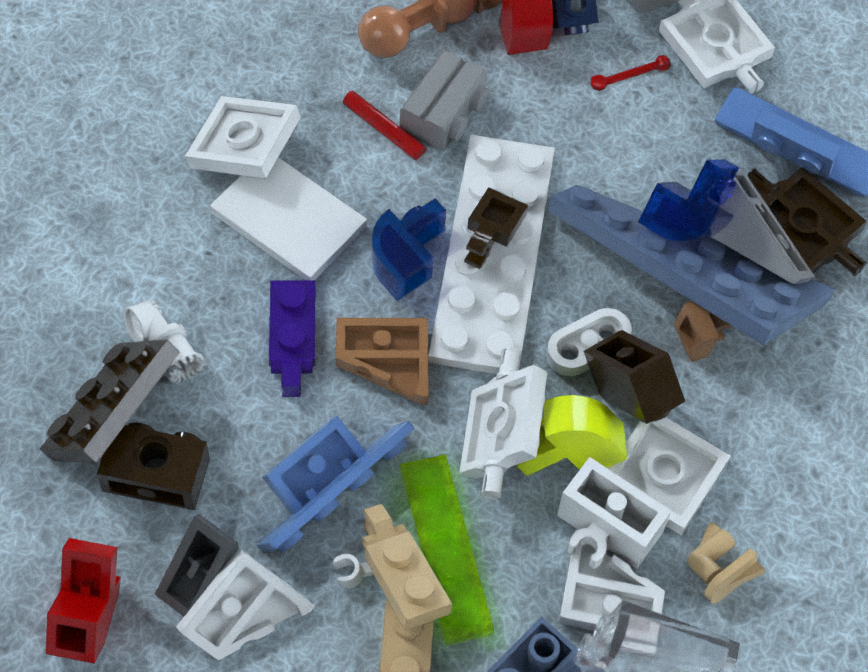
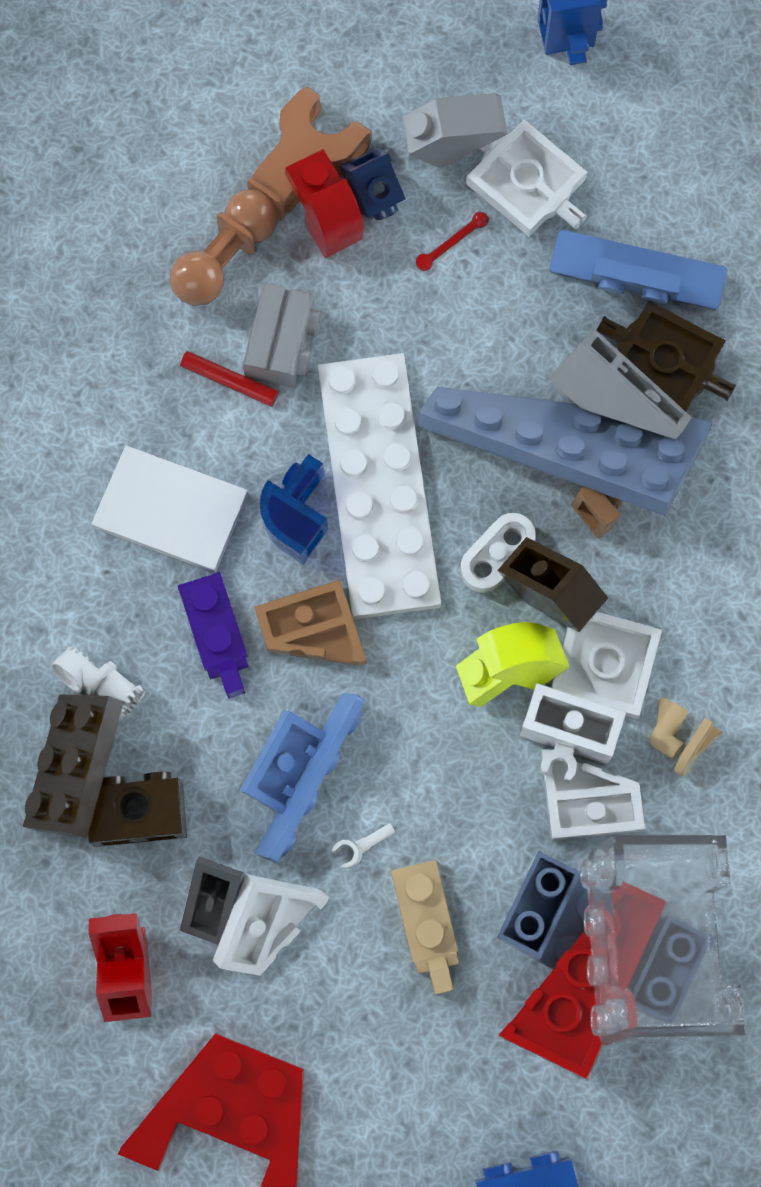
camera: 10 degrees left, 15 degrees up
white plate [185,96,301,179] -> none
tan hinge [362,504,452,630] -> none
clear neon green plate [400,454,494,646] -> none
white plate [459,347,548,500] -> none
dark brown plate [464,187,528,269] -> none
clear blue brick [638,159,739,241] -> none

